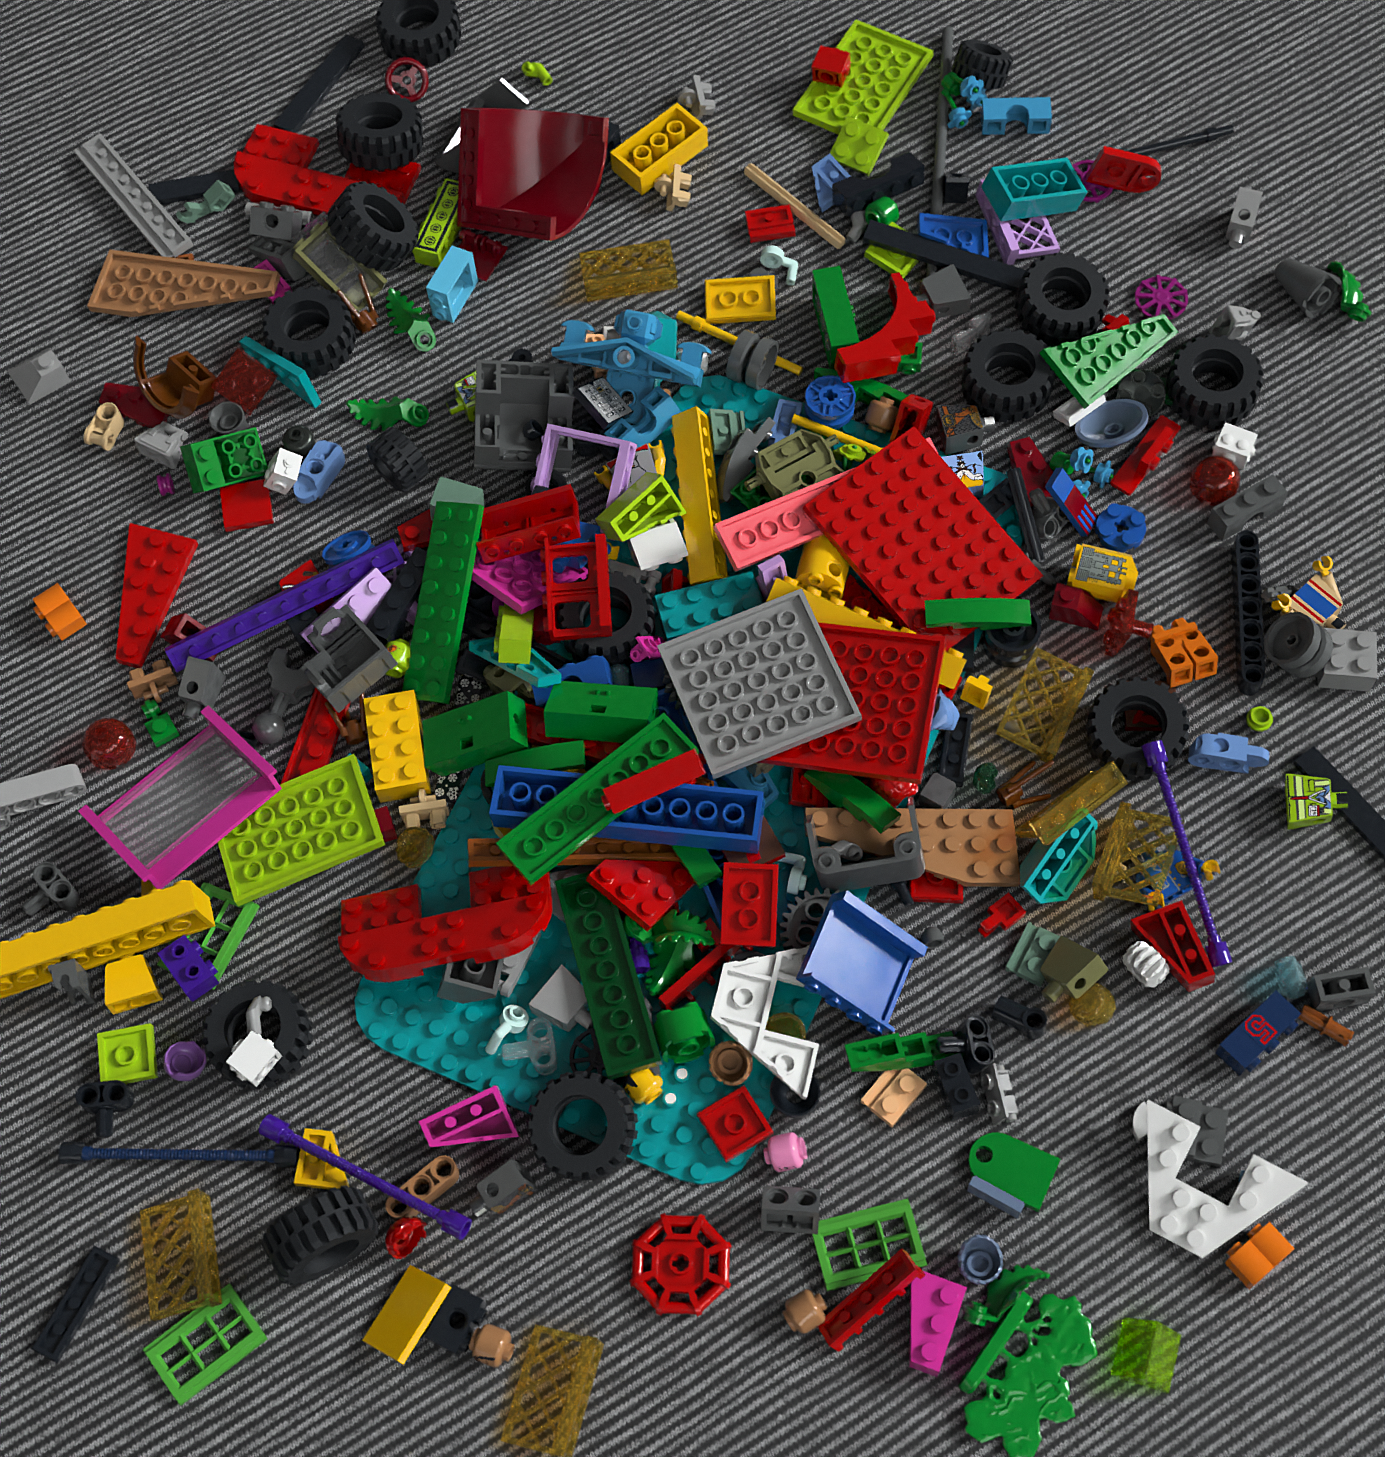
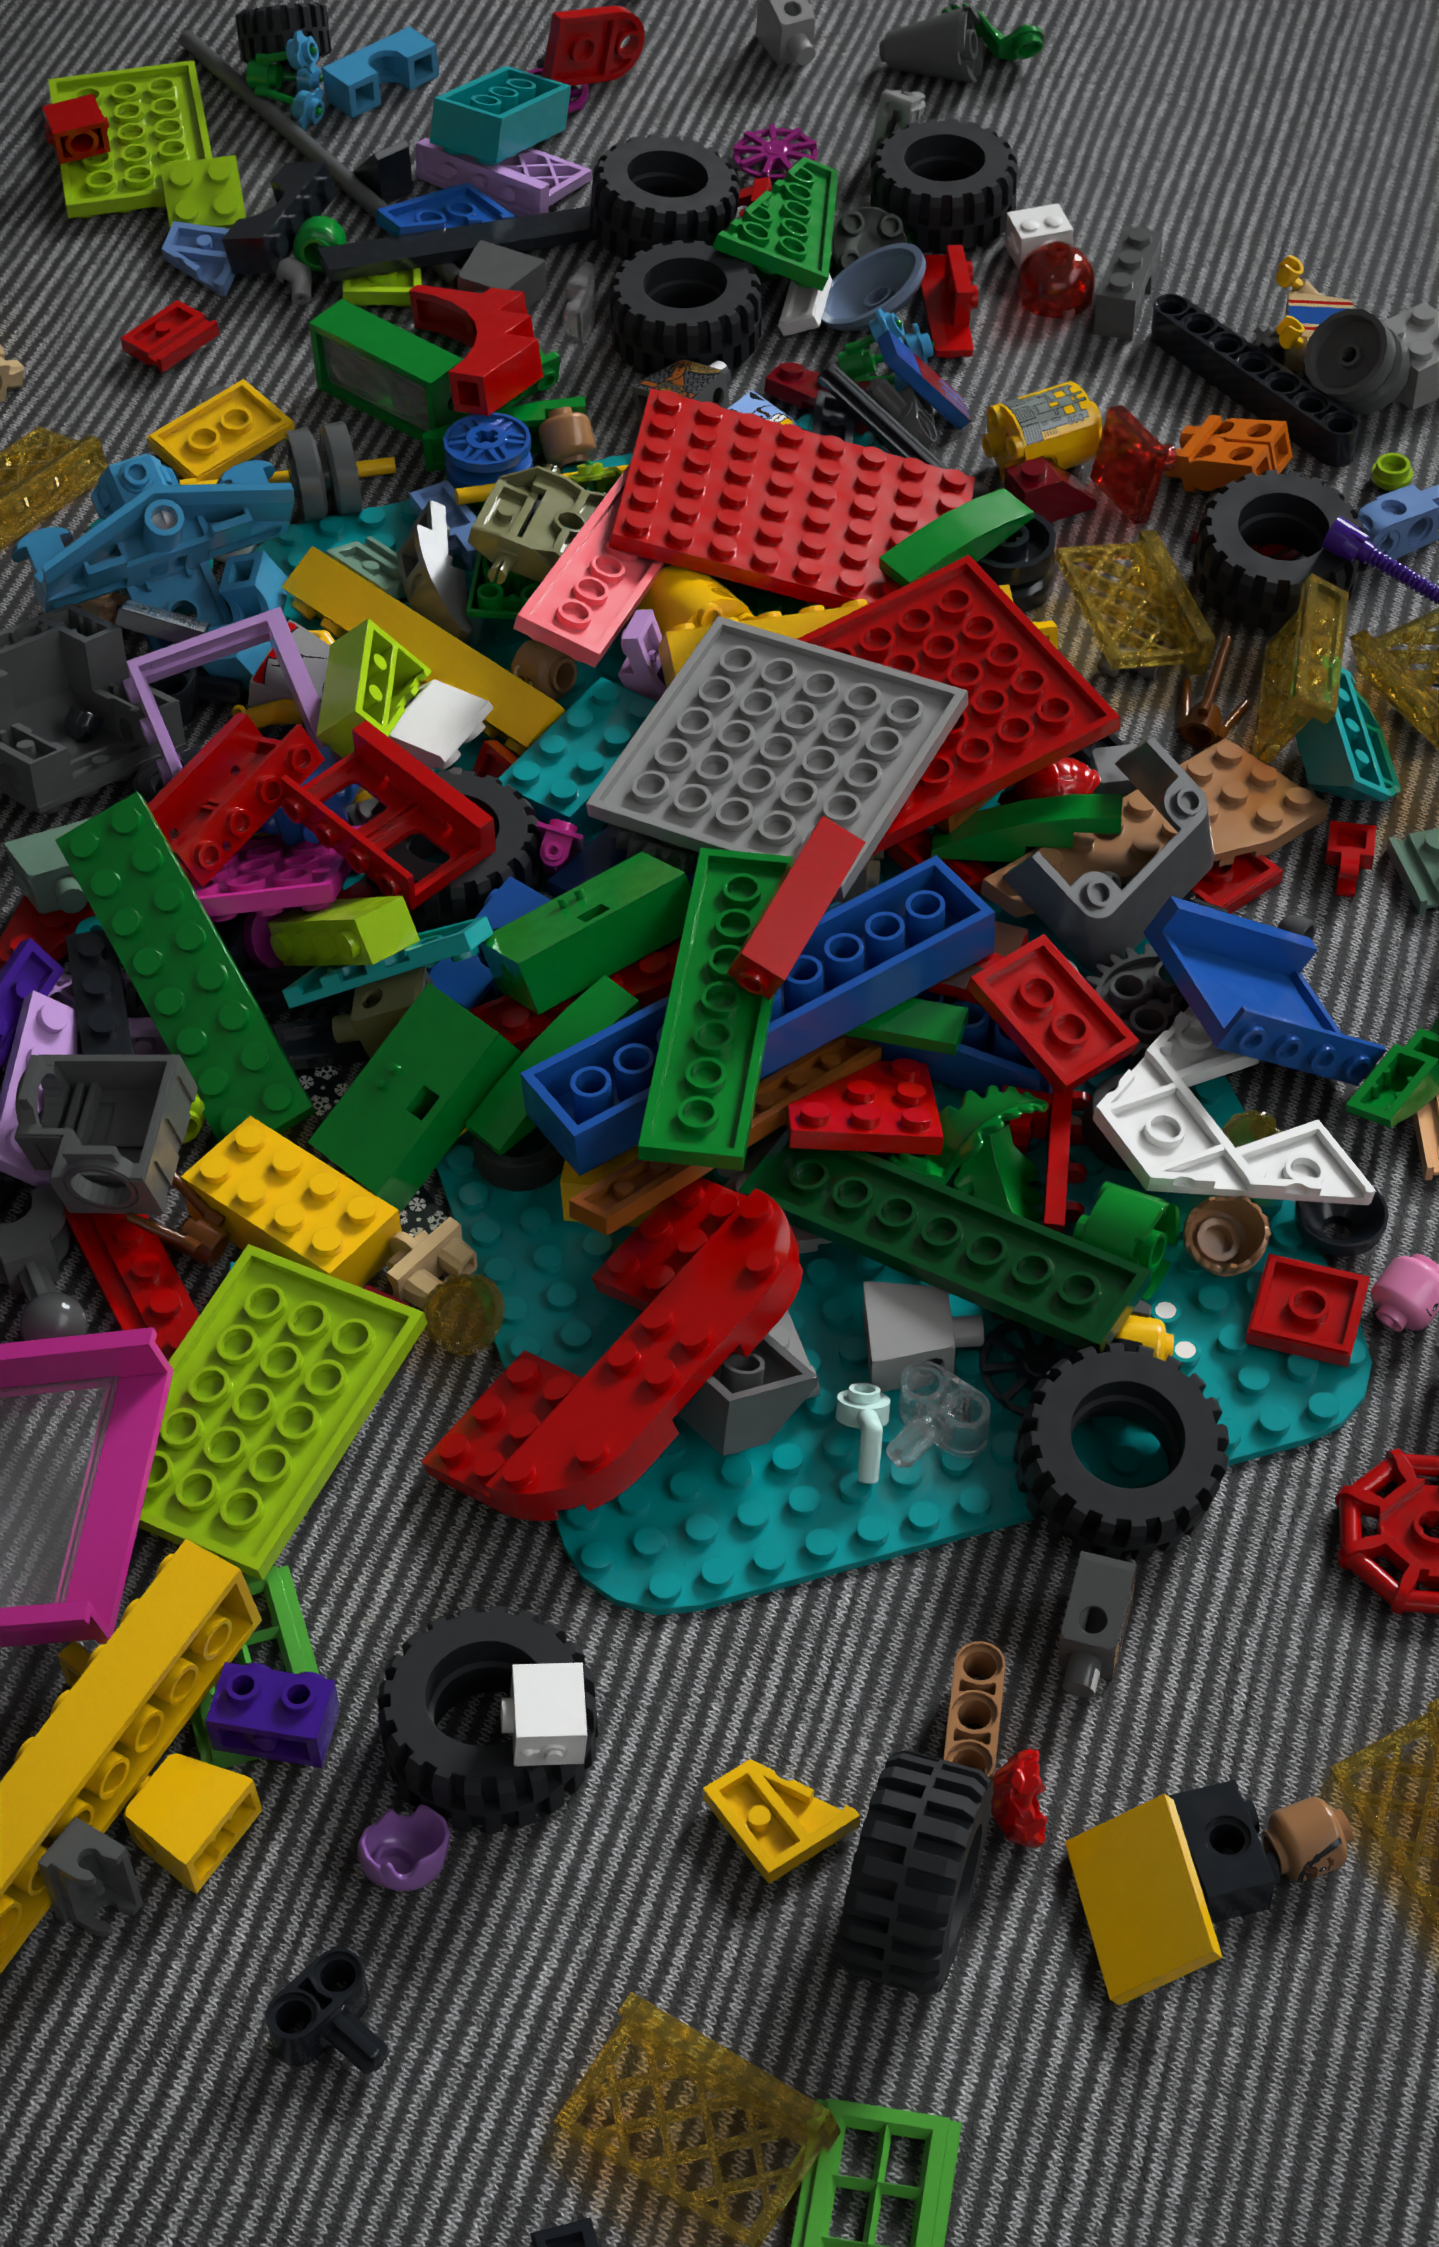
camera: 45 degrees left, 15 degrees down
dark blue hose [59,1142,300,1168] -> none
lime plate [97,1023,158,1084] -> none
light grey arm [246,996,272,1034] -> none
dark purple hose [259,1114,472,1240] -> none
dark pink wedge [419,1085,520,1147] -> none
tan axle [744,163,845,249] -> none
light aqua plate [760,245,798,286] -> none
red torso [890,394,933,443] -> none
clear green plate [973,762,998,794] -> none
blue plate [1095,503,1146,553] -> none

